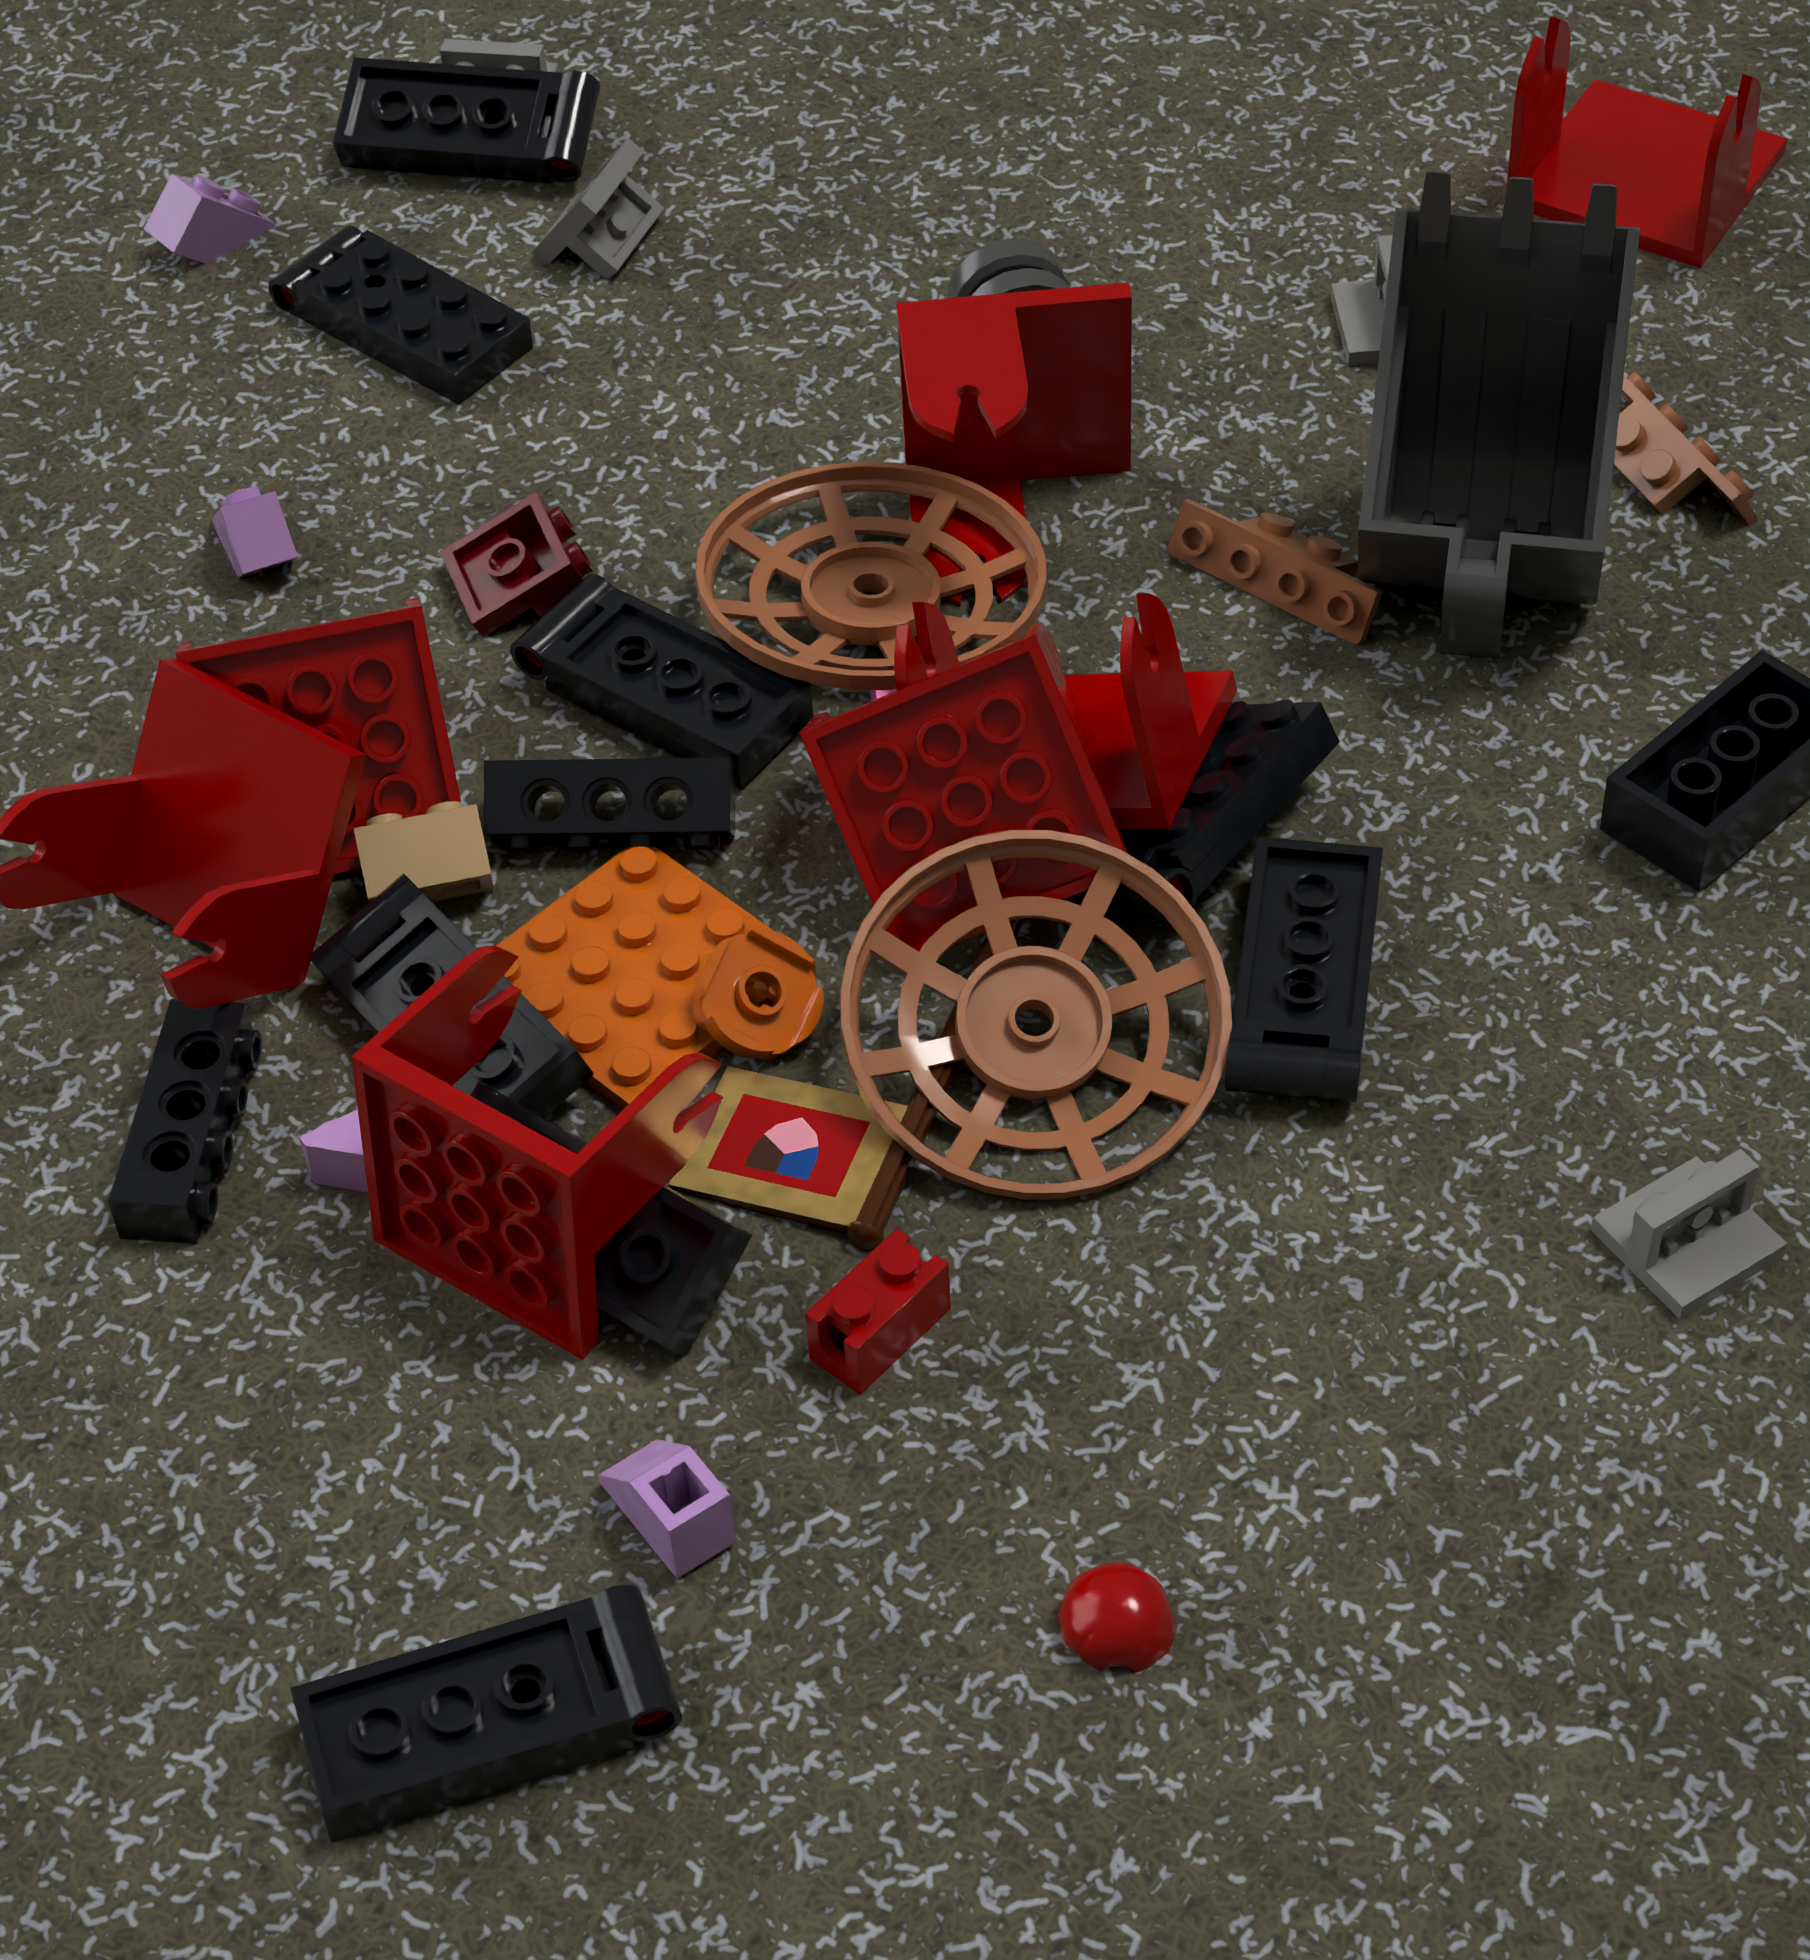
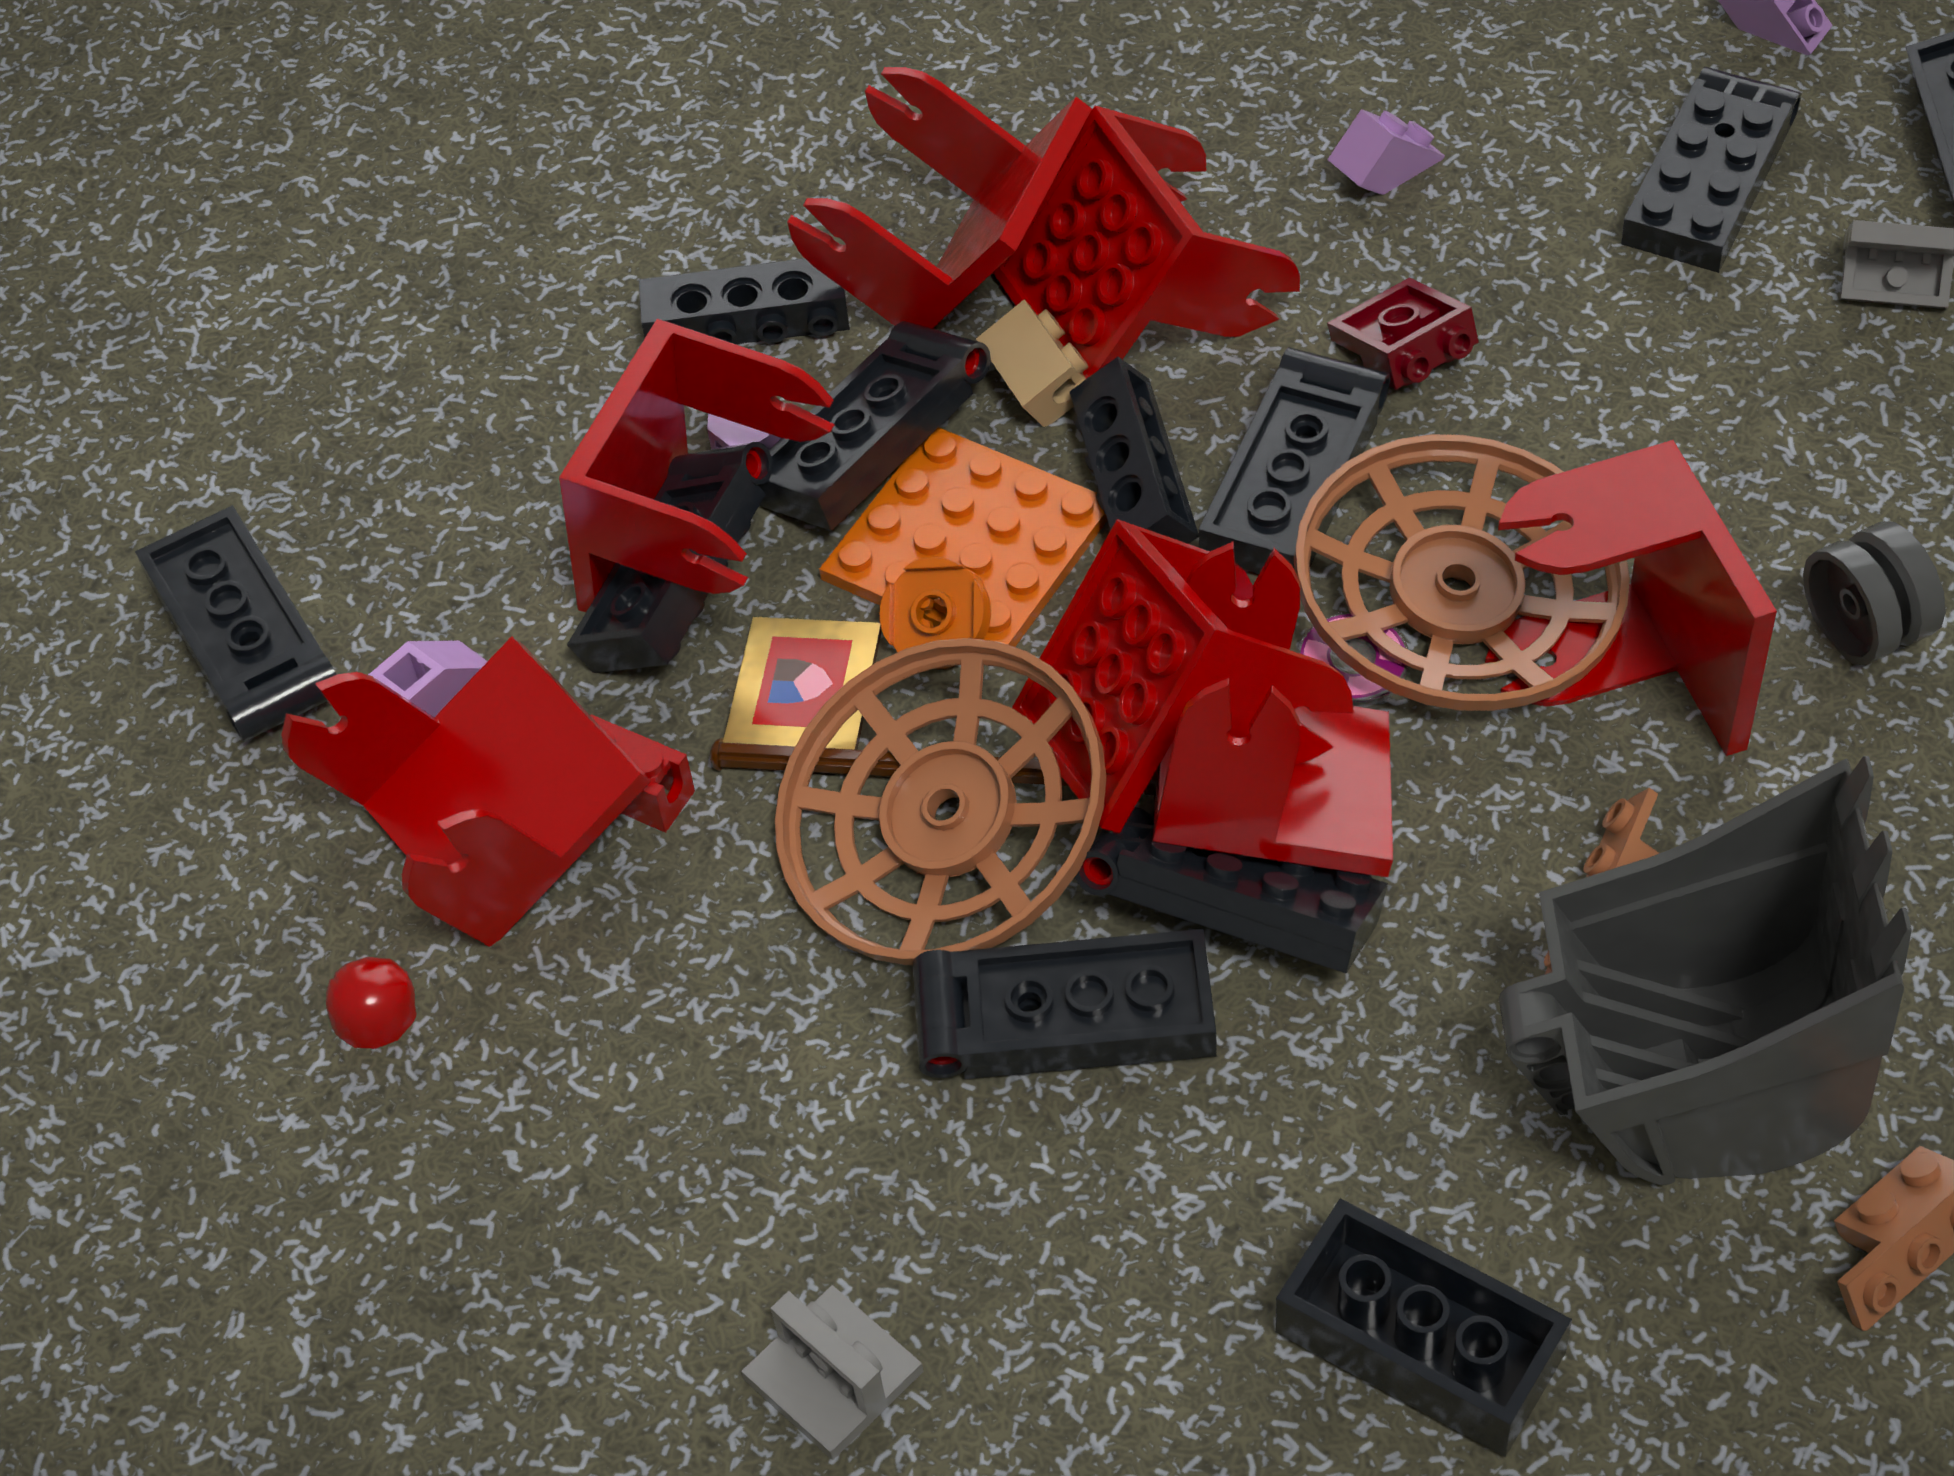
camera: 80 degrees right, 5 degrees up
none -> red piece [281,636,651,947]

